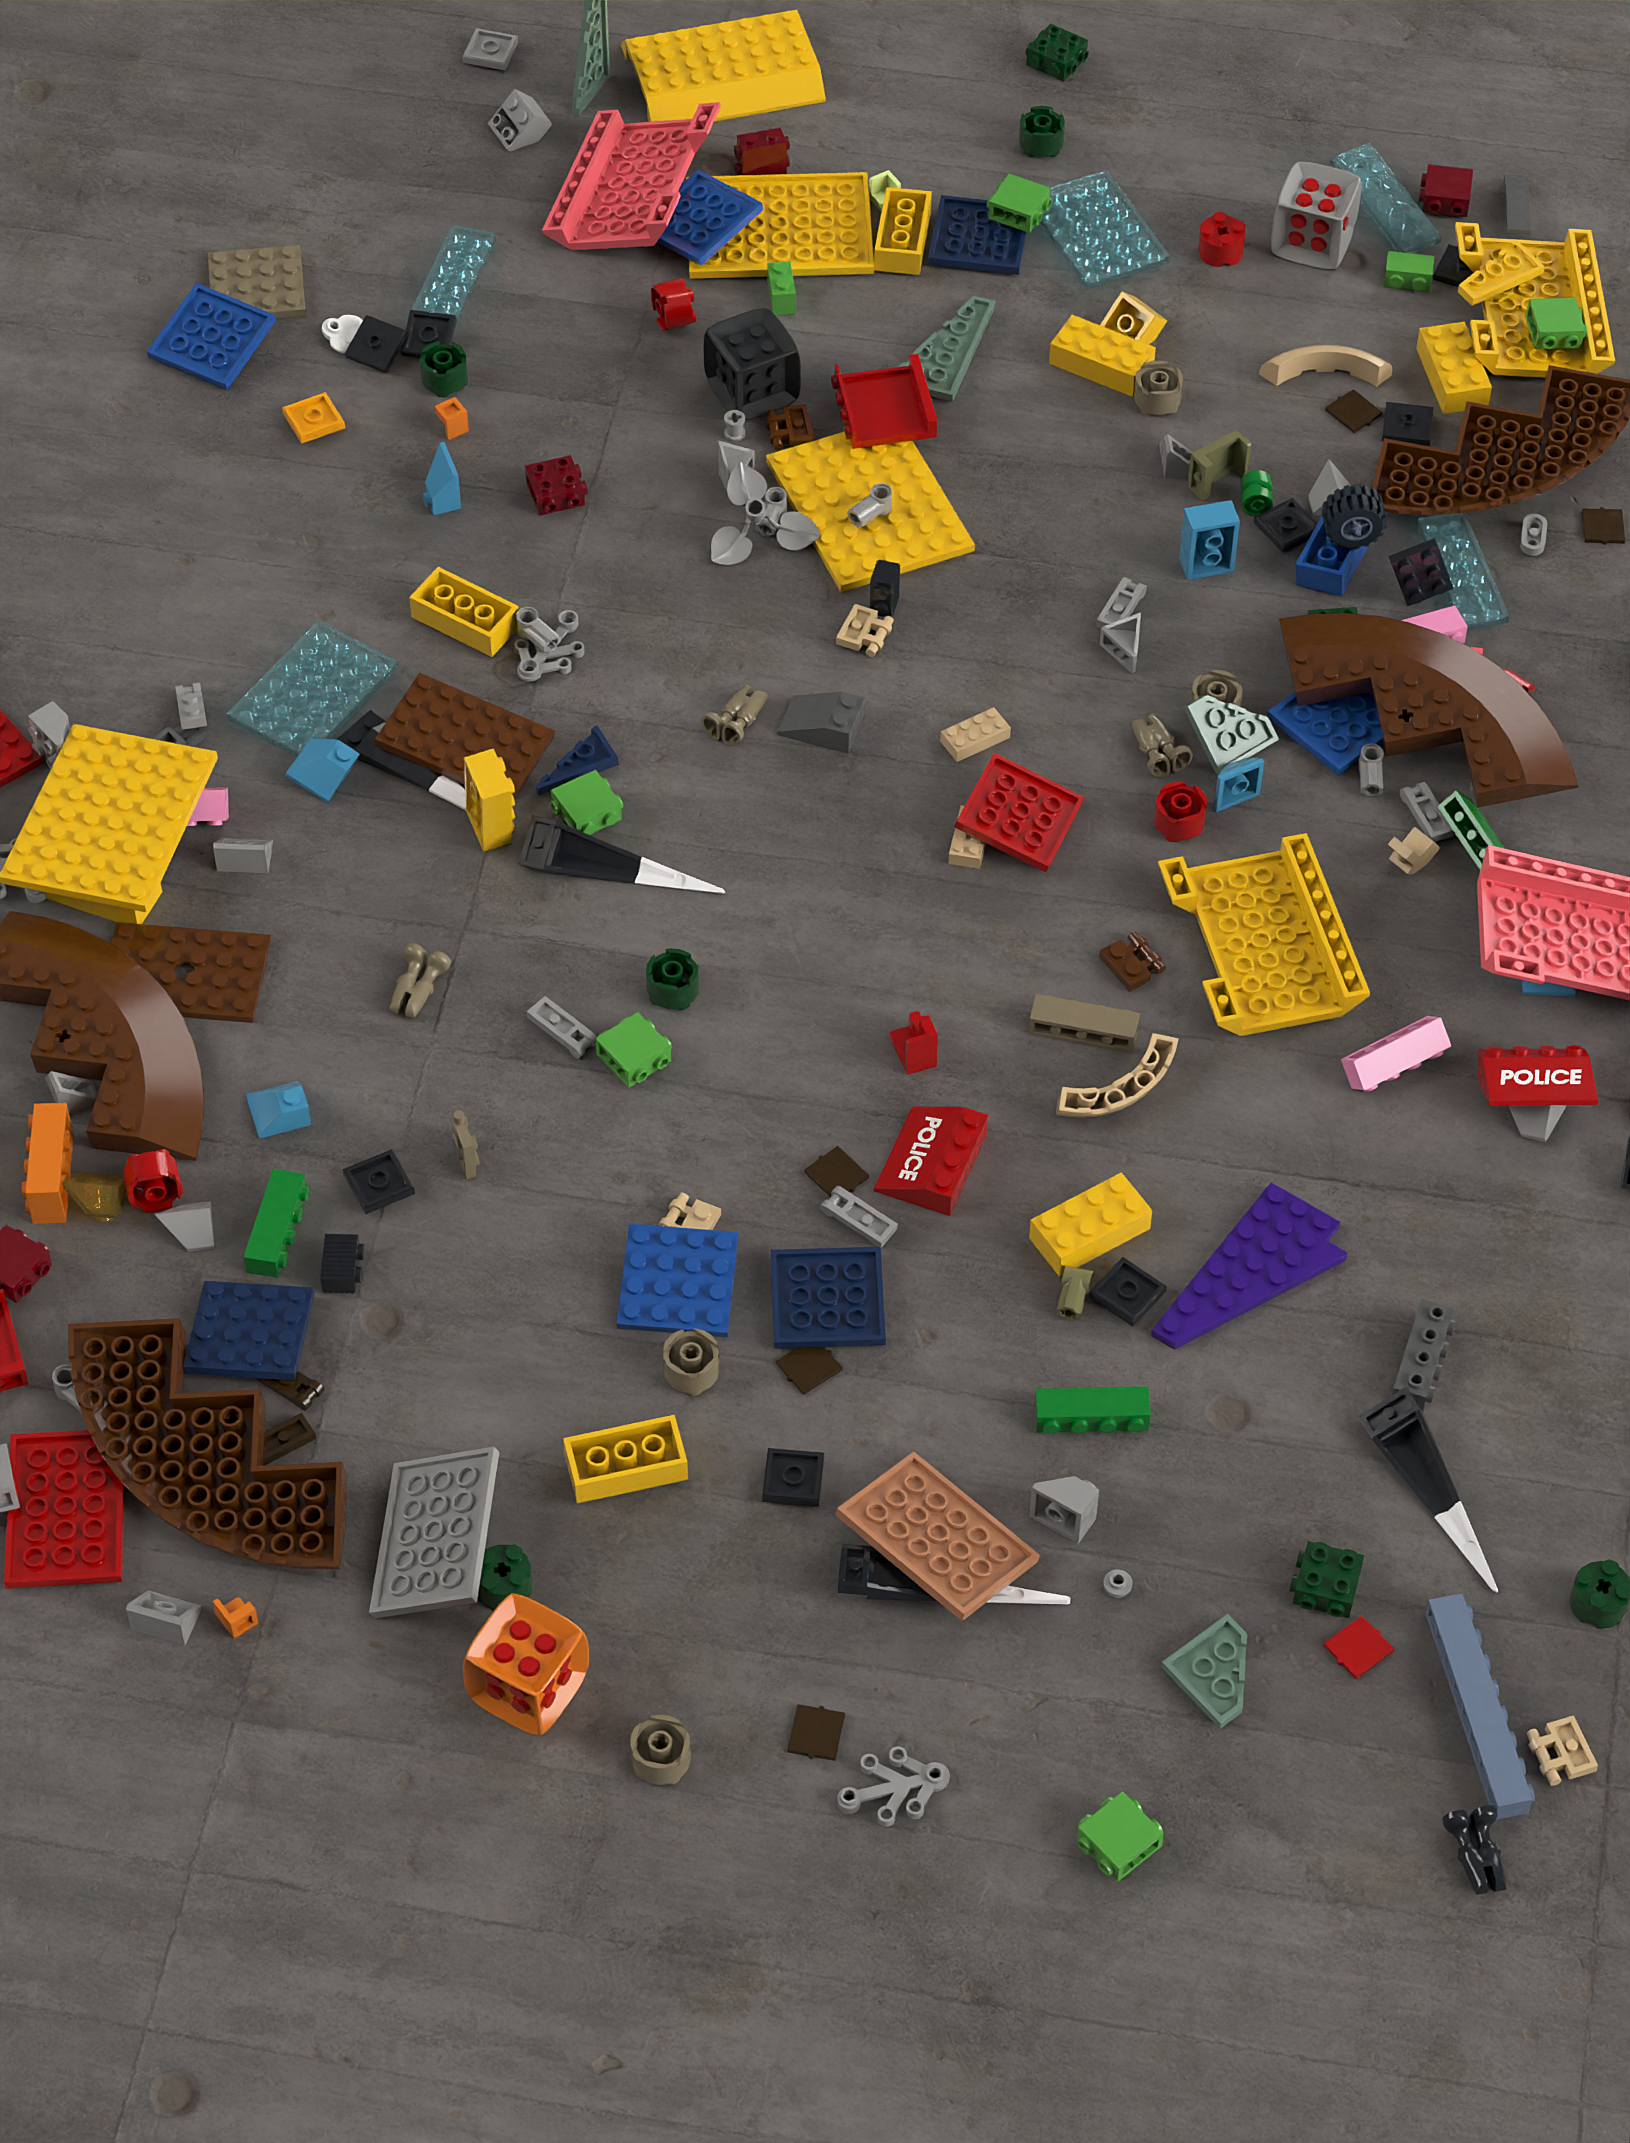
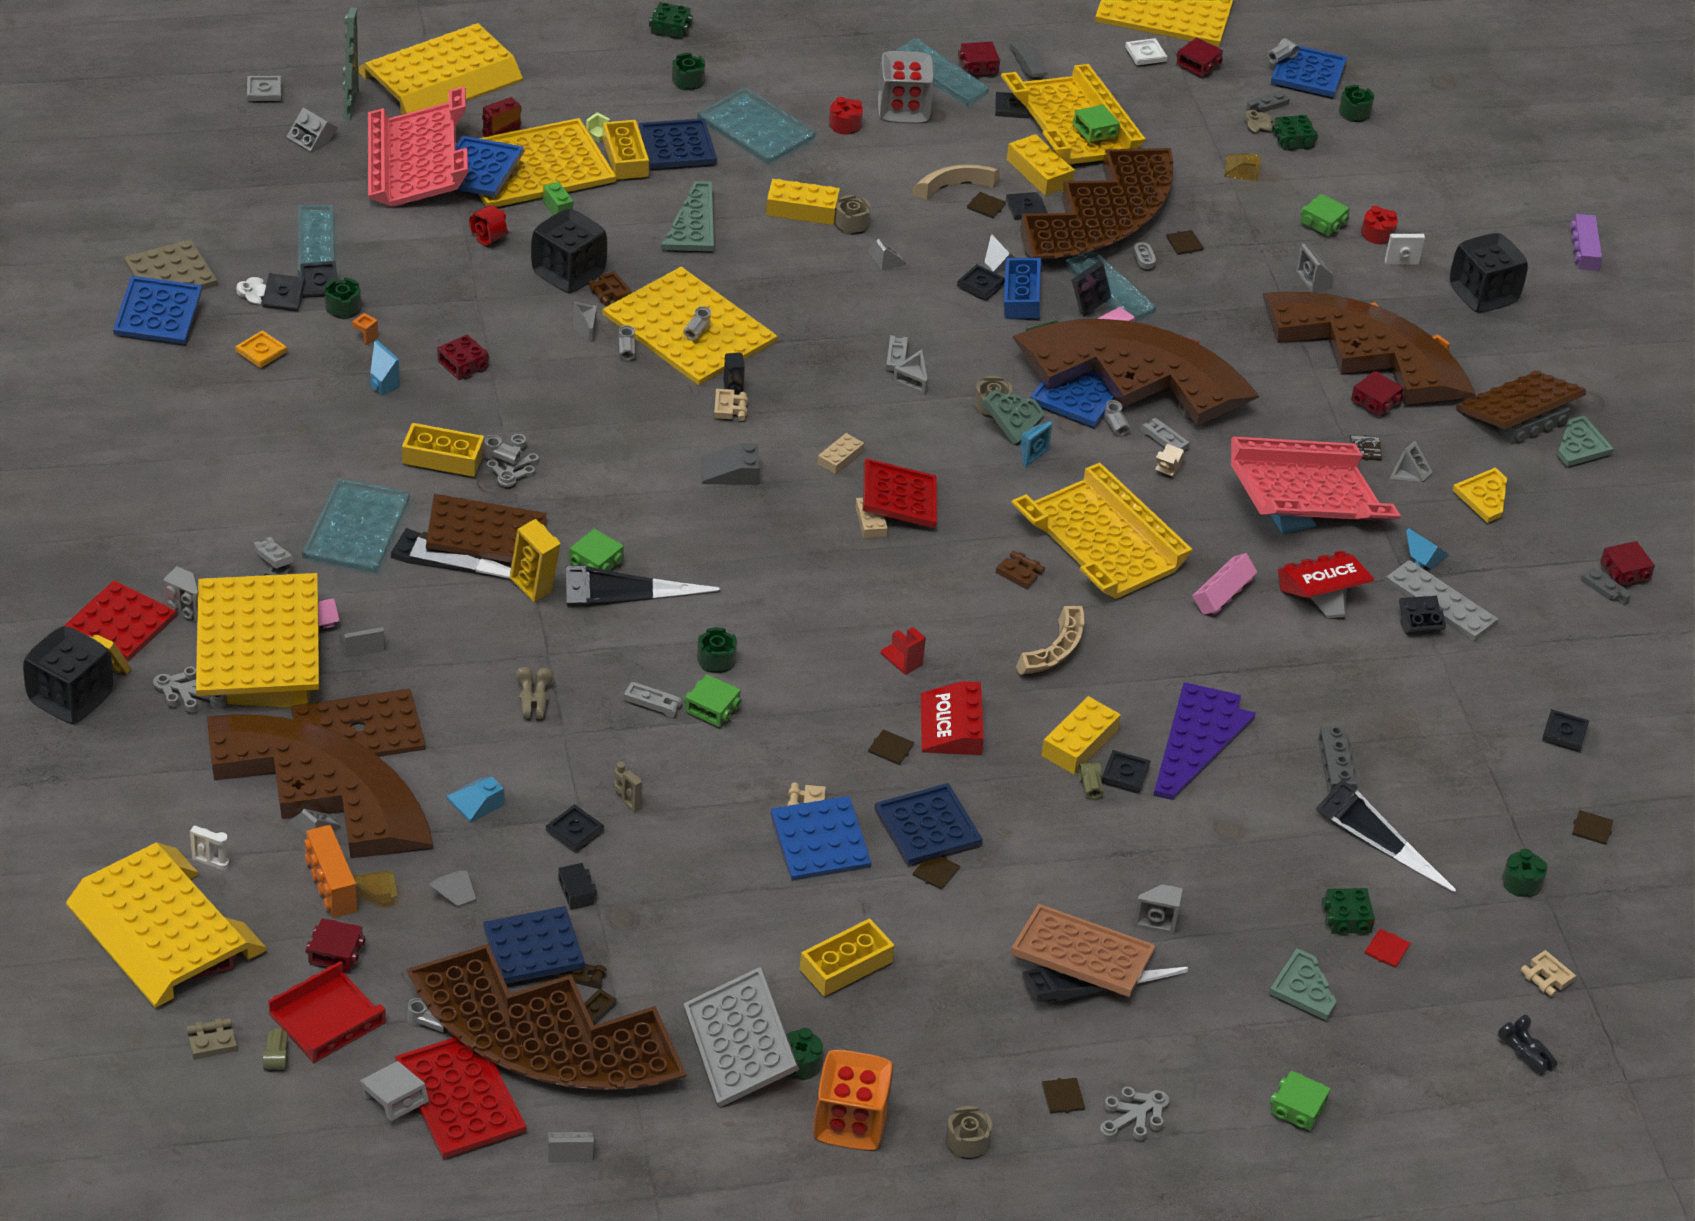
camera: 25 degrees left, 10 degrees down
red brick [123,1149,183,1213] -> none
orange panel [212,1597,259,1639] -> none
green brick [243,1169,310,1278] -> none
dark azure slope [285,738,360,803] -> none
dark blue wing [536,726,619,795] -> none
dark tan brick [663,1329,719,1396] -> none
dark tan piece [701,684,768,746] -> none
light grey plant [711,462,820,566] -> none
light grey bush [724,410,745,442] -> none
black plate [762,1448,824,1507] -> none
light grey plate [820,1186,898,1248] -> none
red panel [831,354,938,449] -> none
bright green brick [987,174,1052,233] -> none
dark tan brick [1029,994,1140,1053] -> none
green brick [1034,1386,1151,1434] -> none
yellow slope [1100,291,1167,345] -> none
light grey plate [1103,1570,1132,1598] -> none
dark tan piece [1131,713,1193,778] -> none
red brick [1154,781,1207,842] -> none
dark azure brick [1179,500,1240,580] -> none
olive panel [1188,430,1251,502] -> none
green wheel [1240,470,1273,516] -> none
black wheel [1322,484,1387,550] -> none
bright green brick [1383,251,1434,292] -> none
sand blue brick [1426,1593,1535,1820] -> none
green brick [1437,790,1505,870] -> none
yellow wing [1457,239,1545,306] -> none

